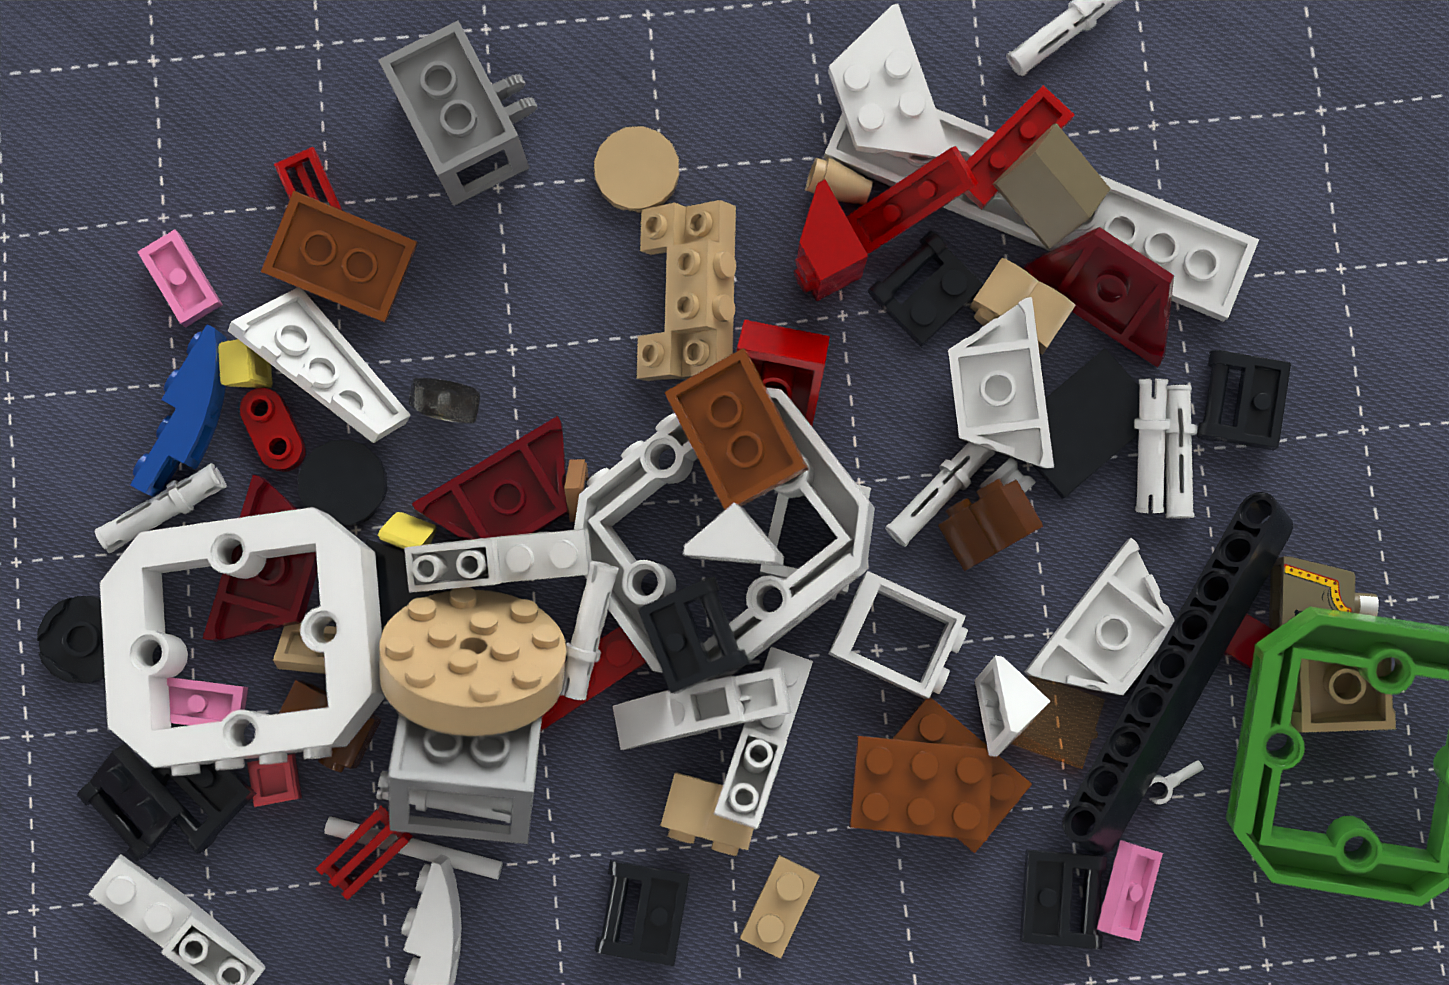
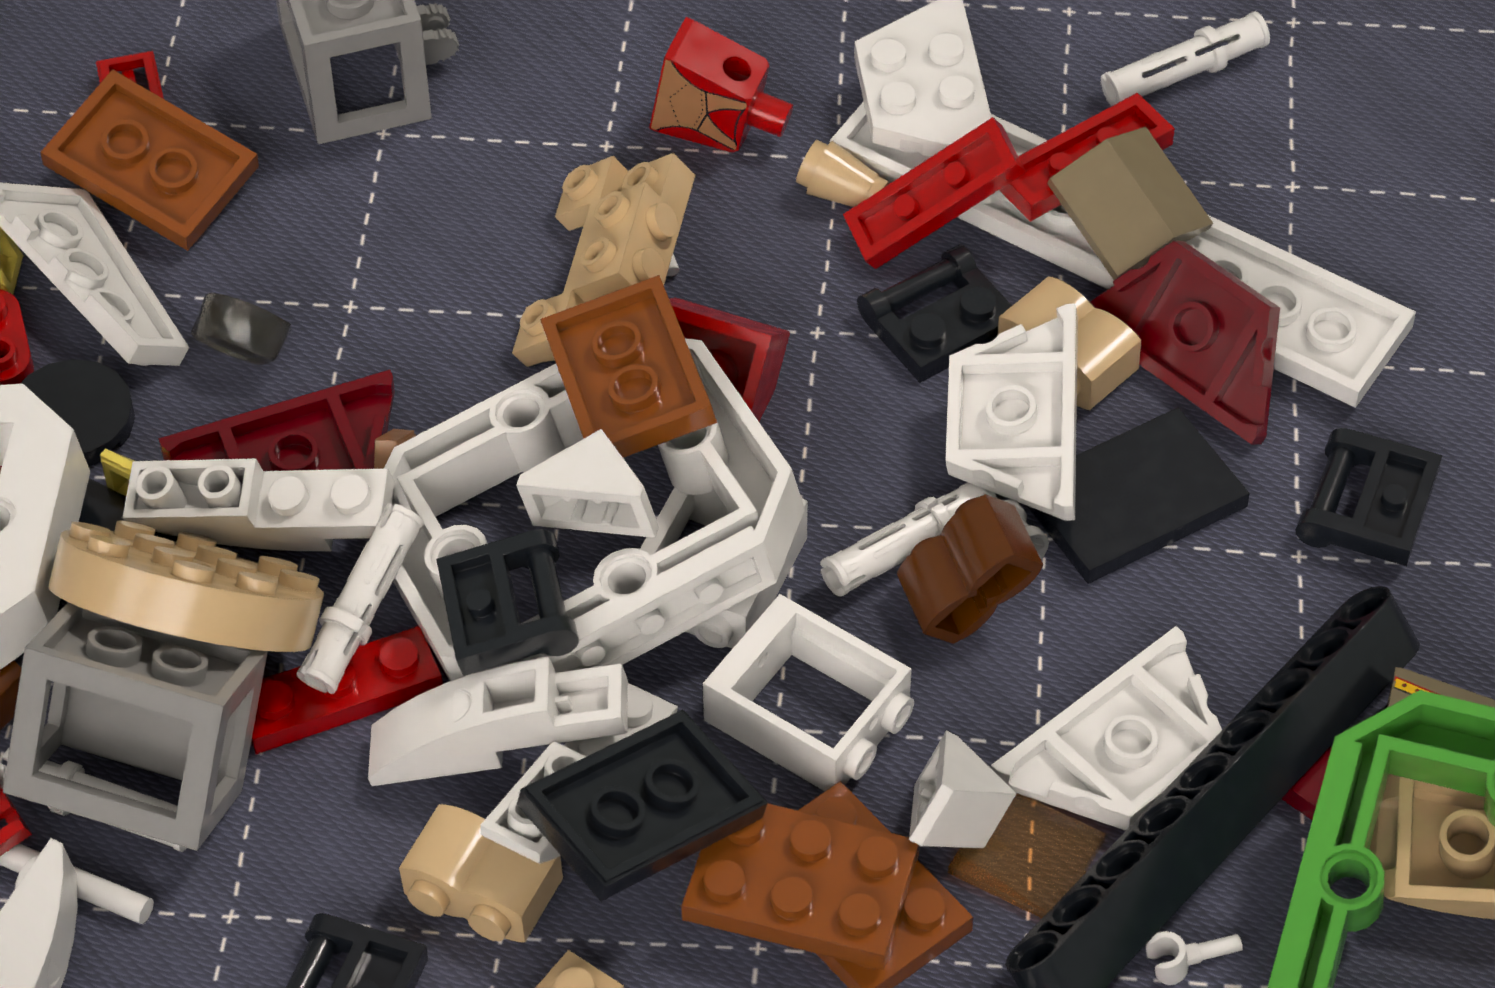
camera: 10 degrees right, 30 degrees down
tan tile [594,126,679,213] -> none
red slope [793,179,868,302] -> none
white pin [1134,379,1170,513] -> none
white pin [1165,385,1196,519] -> none
none -> black tile [517,710,768,902]
none -> red torso [649,17,794,153]

